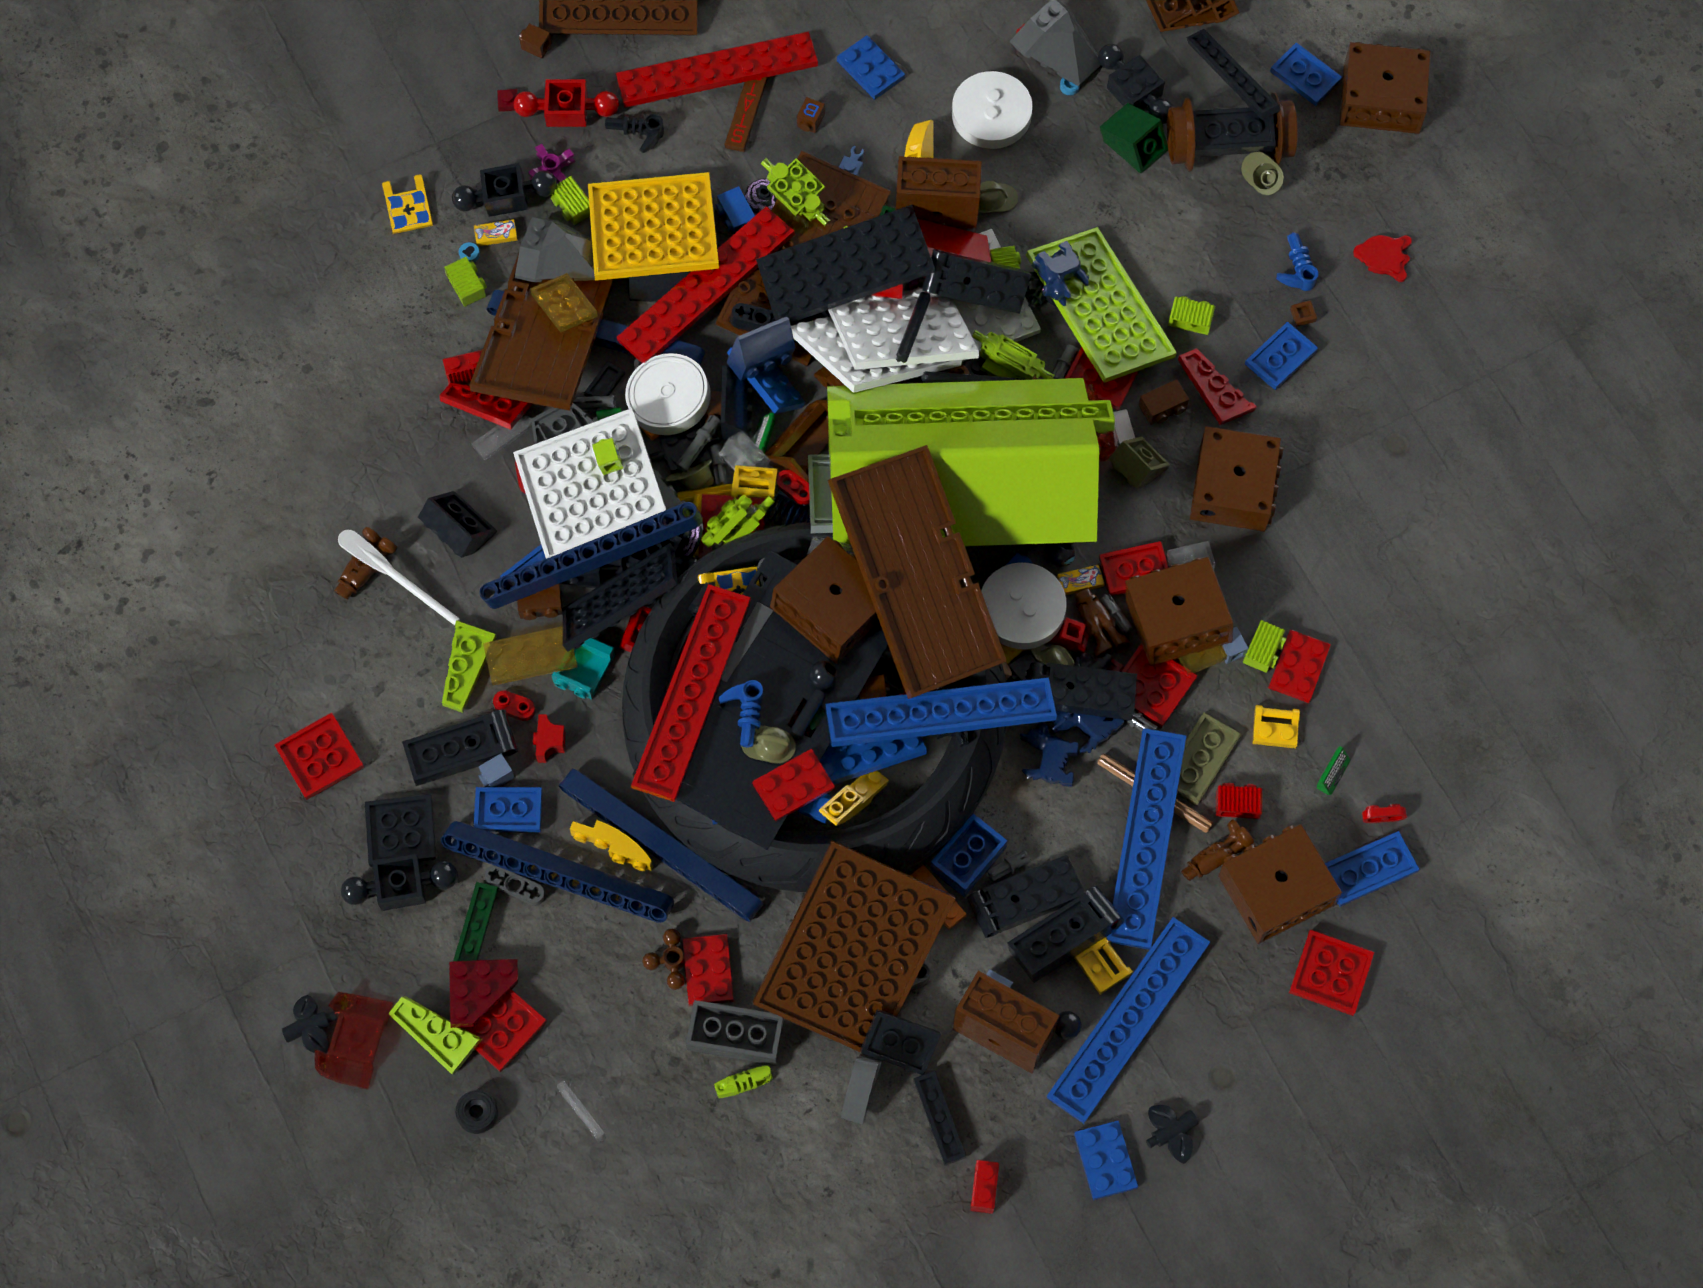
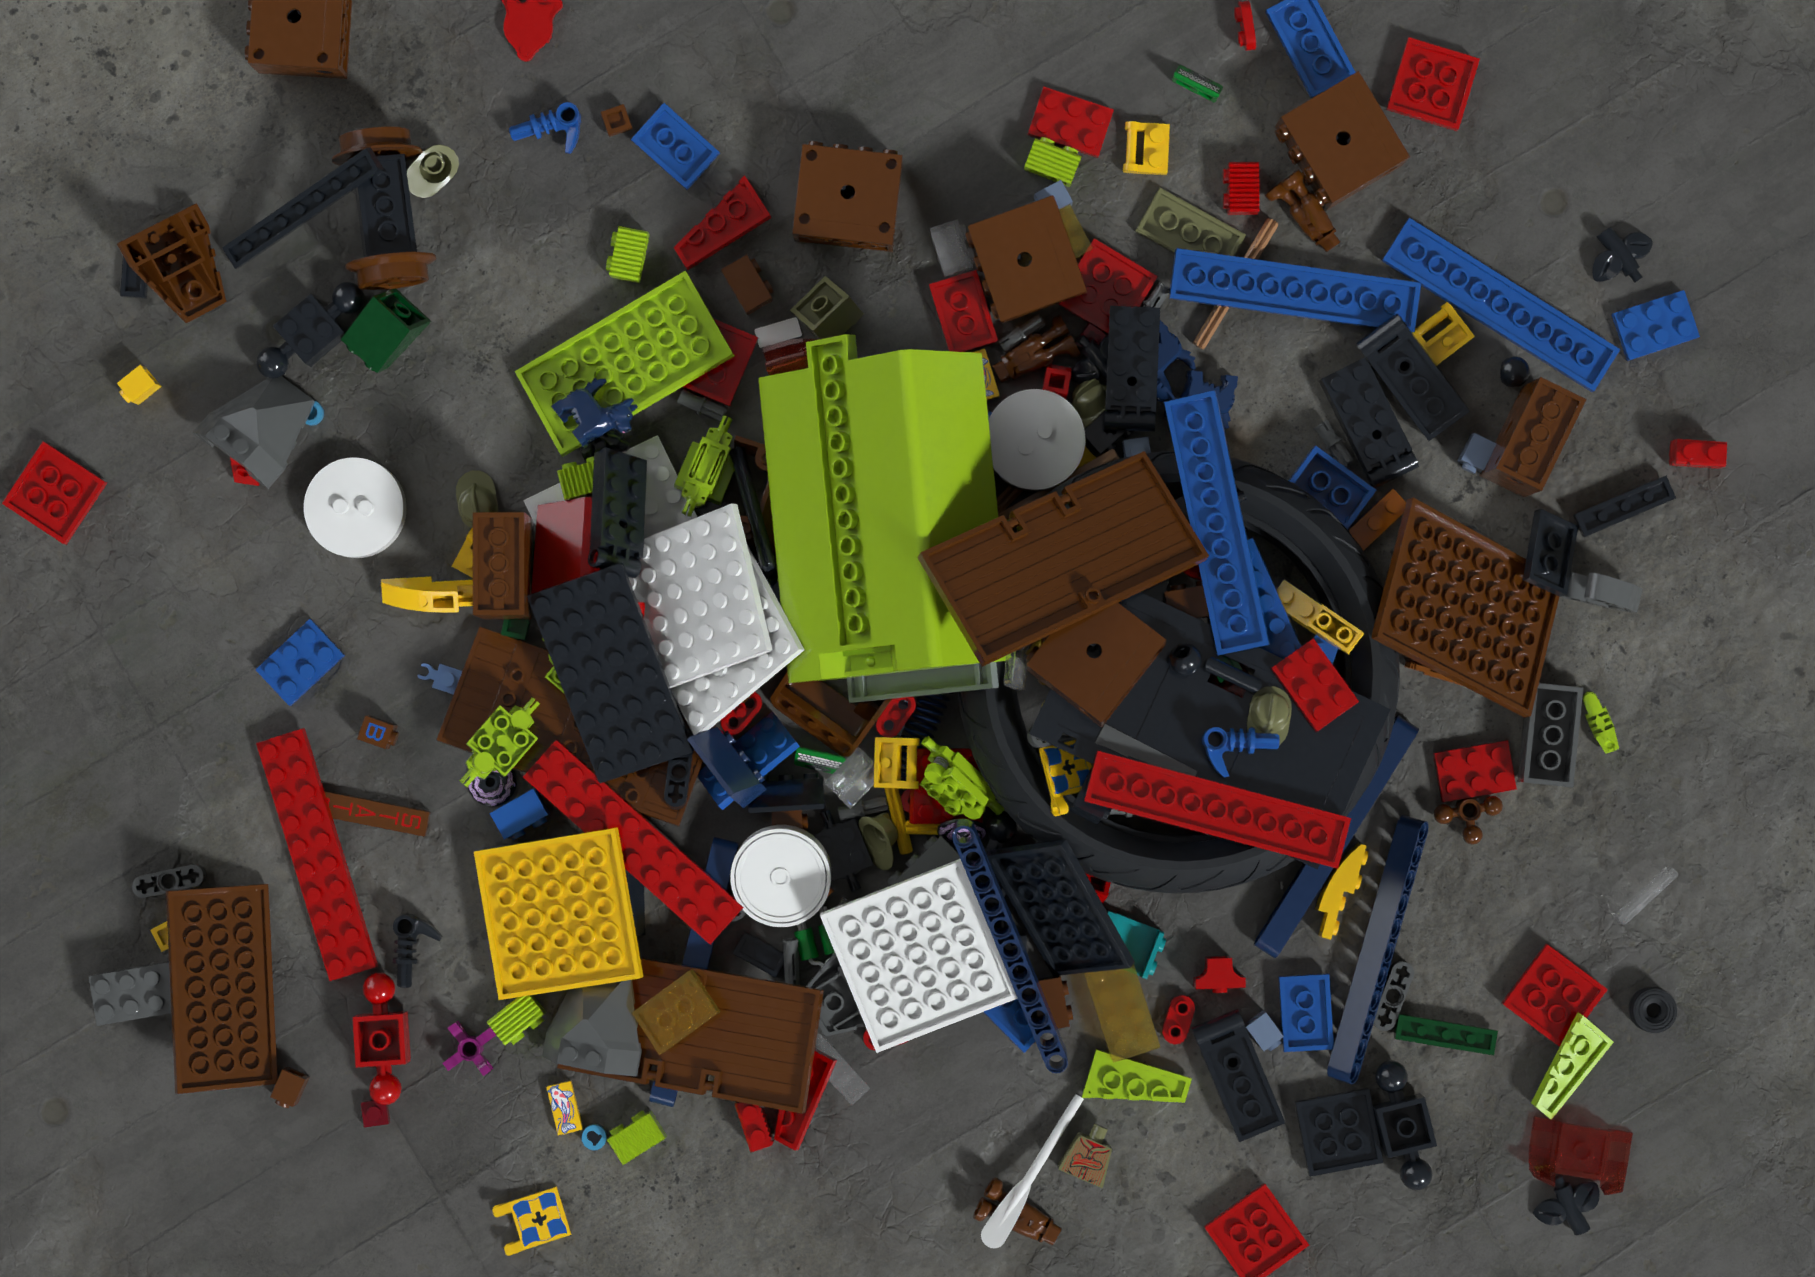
camera: 90 degrees left, 20 degrees up
black slope [418,491,497,558] -> none
dark red plate [449,959,518,1028] -> none
black brick [452,163,557,217] -> none
lime brick [592,438,623,475] -> none
dark grey pin [675,415,721,473] -> none
black axle [896,292,931,363] -> none
blue plate [1270,43,1342,106] -> none
none -> red plate [721,692,762,735]
none -> olive torso [1057,1123,1112,1188]

